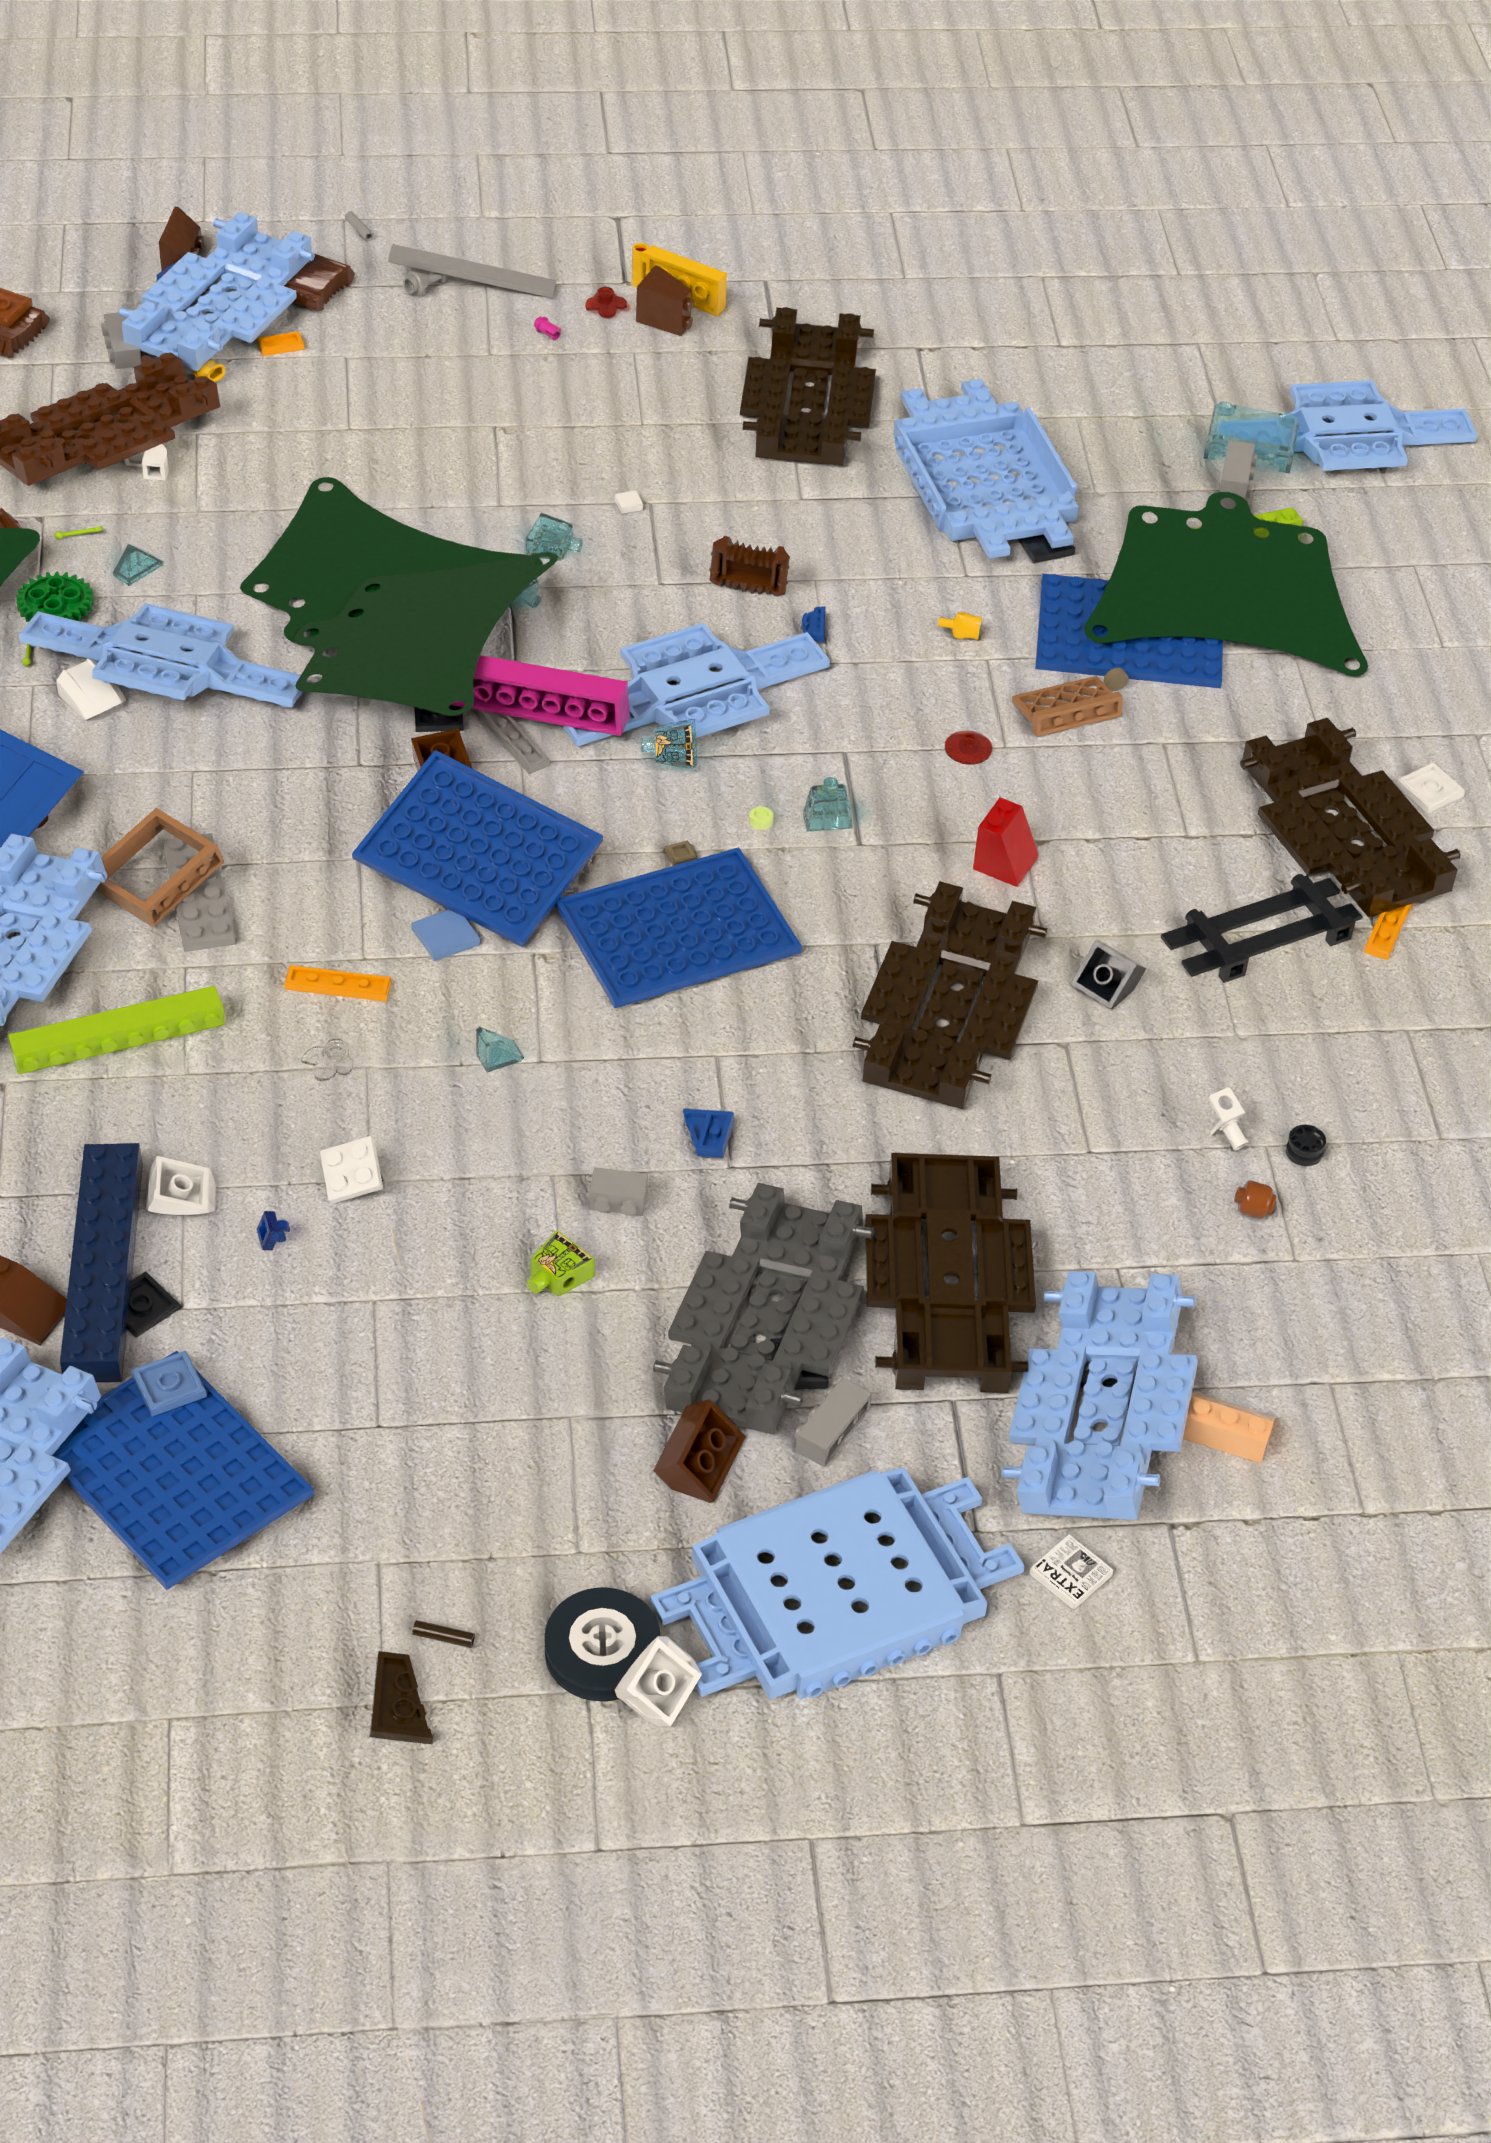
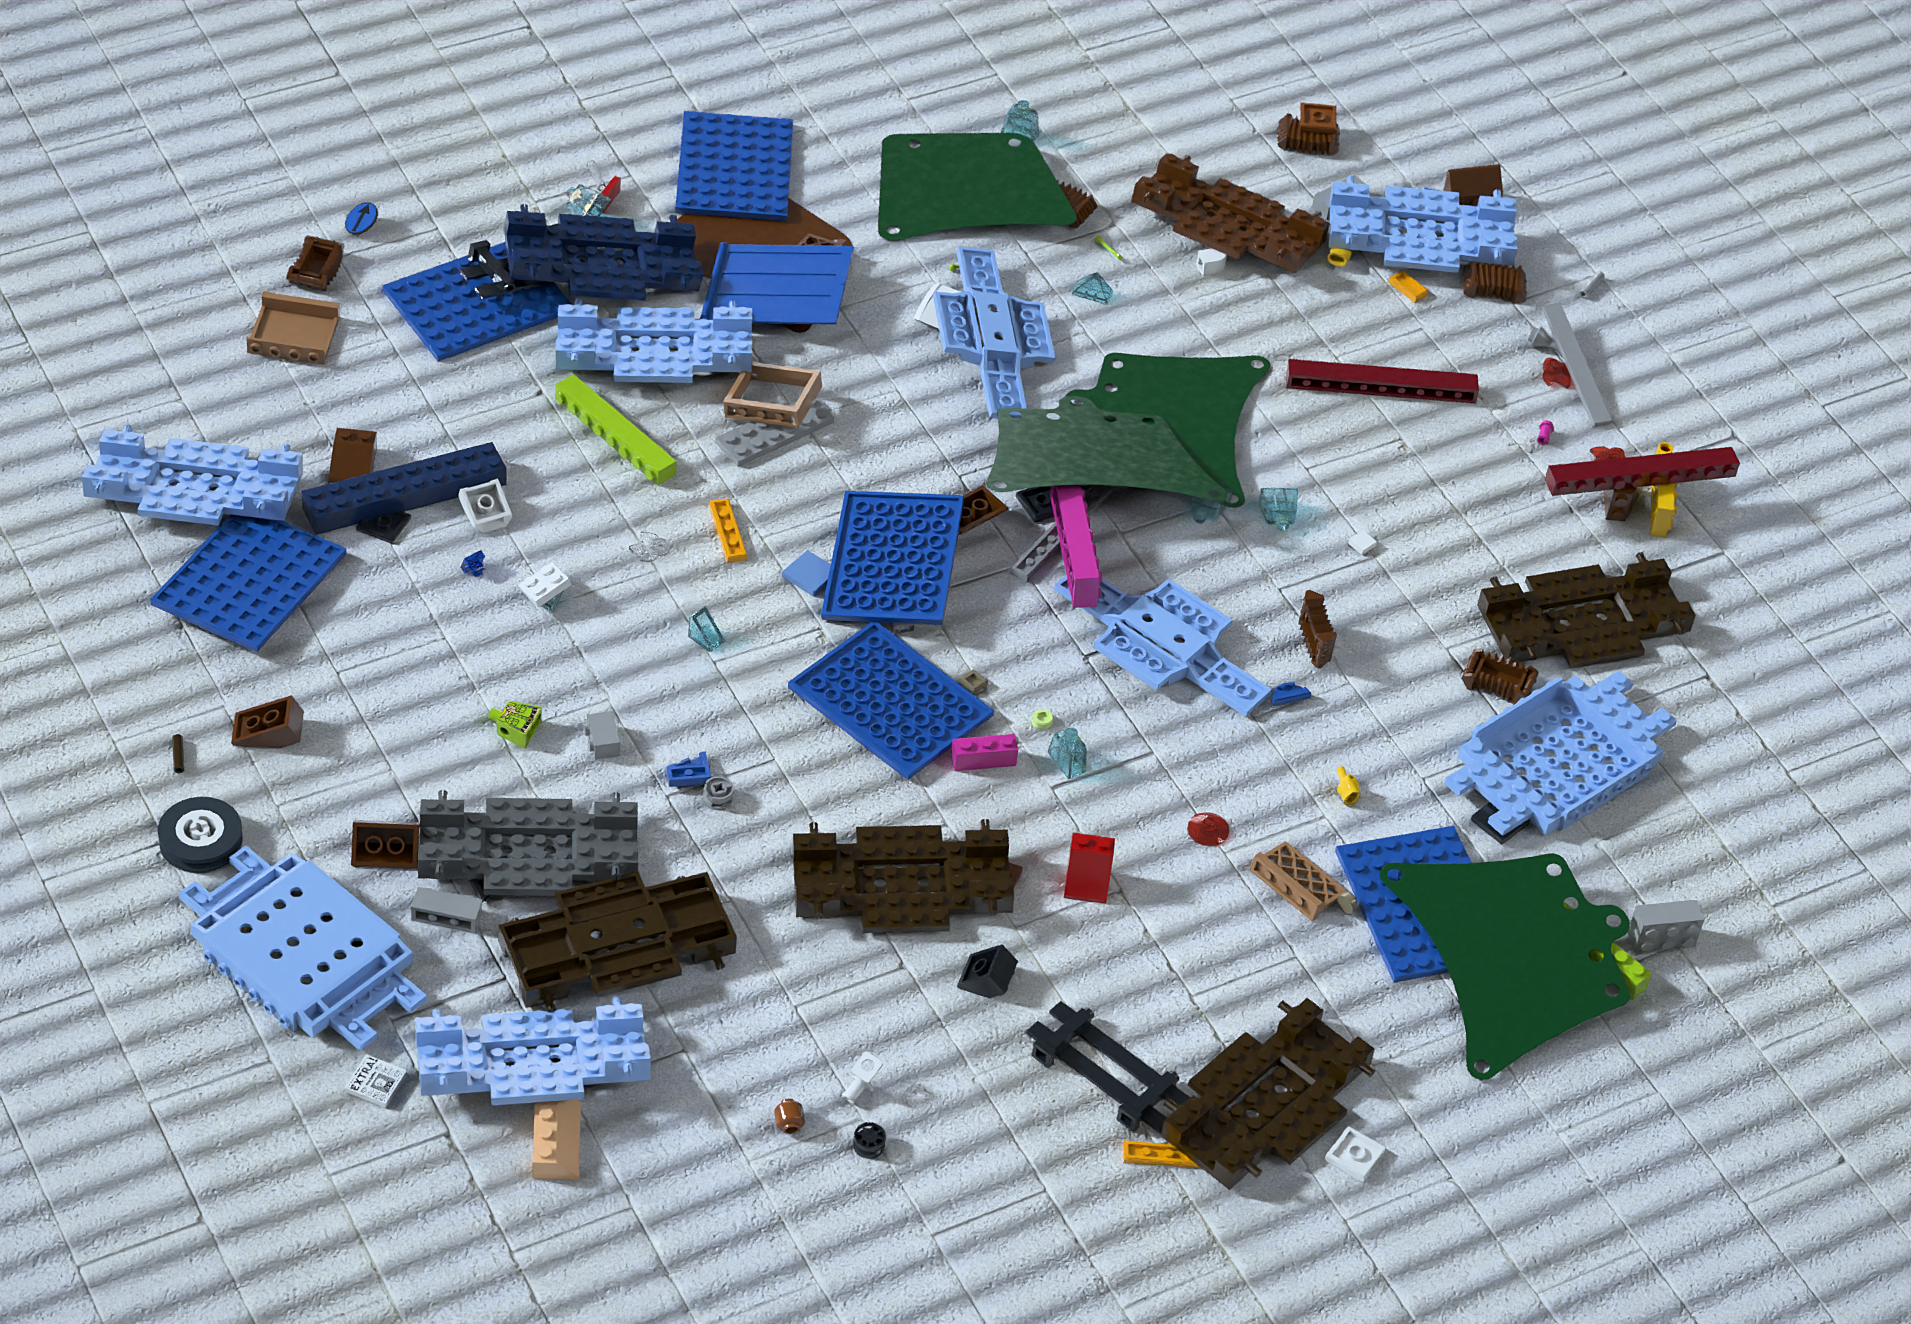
camera: 65 degrees right, 0 degrees up
green gear [16,571,94,622] -> none
medium blue tile [131,1350,207,1417] -> none
dark brown wing [370,1651,433,1744] -> none
white slope [615,1636,702,1726] -> none
clear light blue torso [641,719,697,768] -> none
clear light blue windscreen [1204,401,1300,474] -> none
light blue piece [1215,380,1477,471] -> none
none -> reddish brown slope [231,695,304,748]
none -> light grey wheel [703,776,734,810]
none -> dark pink brick [951,734,1019,771]
none -> dark red brick [1286,359,1479,404]
none -> reddish brown piece [1461,649,1539,705]
none -> clear red plate [1542,358,1571,389]
none -> dark red brick [1545,447,1740,496]

